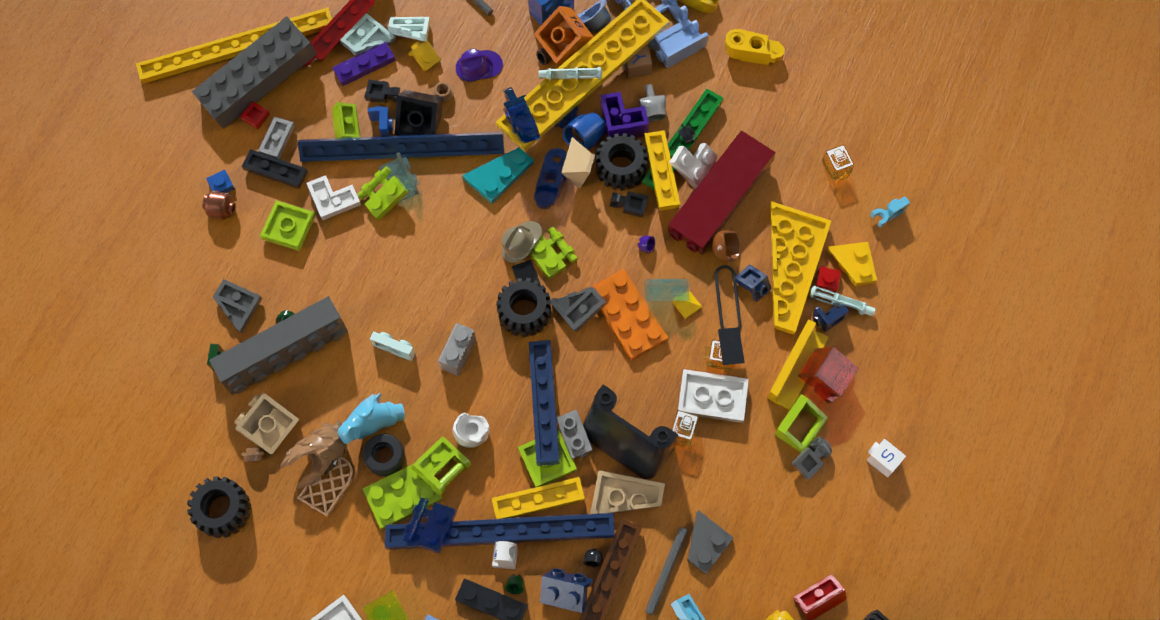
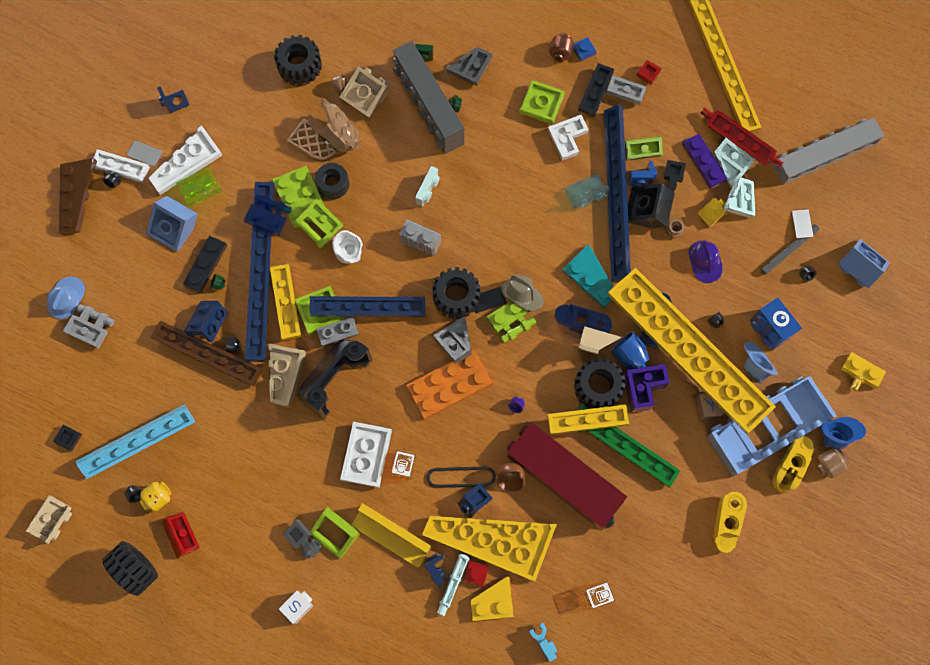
camera: 90 degrees right, 5 degrees up
dark grey brick [192,16,317,129] -> none
medium azure animal [338,393,405,444] -> none
lime plate [357,166,409,220] -> none
white leg [492,541,518,570] -> none
clear blue piece [503,87,540,143] -> none
orange brick [534,6,593,64] -> none
light aqua piece [539,67,602,80] -> none
black plate [610,191,648,218] -> none
light grey piece [639,84,666,122] -> none
clear light blue bracket [644,279,689,301] -> none
dark grey bar [645,527,688,616] -> none
white plate [669,143,718,189] -> none
yellow slope [672,291,702,319] -> none
clear yellow brick [672,410,699,447] -> none
black plate [678,124,696,144] -> none
dark grey wing [687,510,734,575] -> none
black sticker [718,327,745,365] -> none
clear red plate [798,347,859,403] -> none

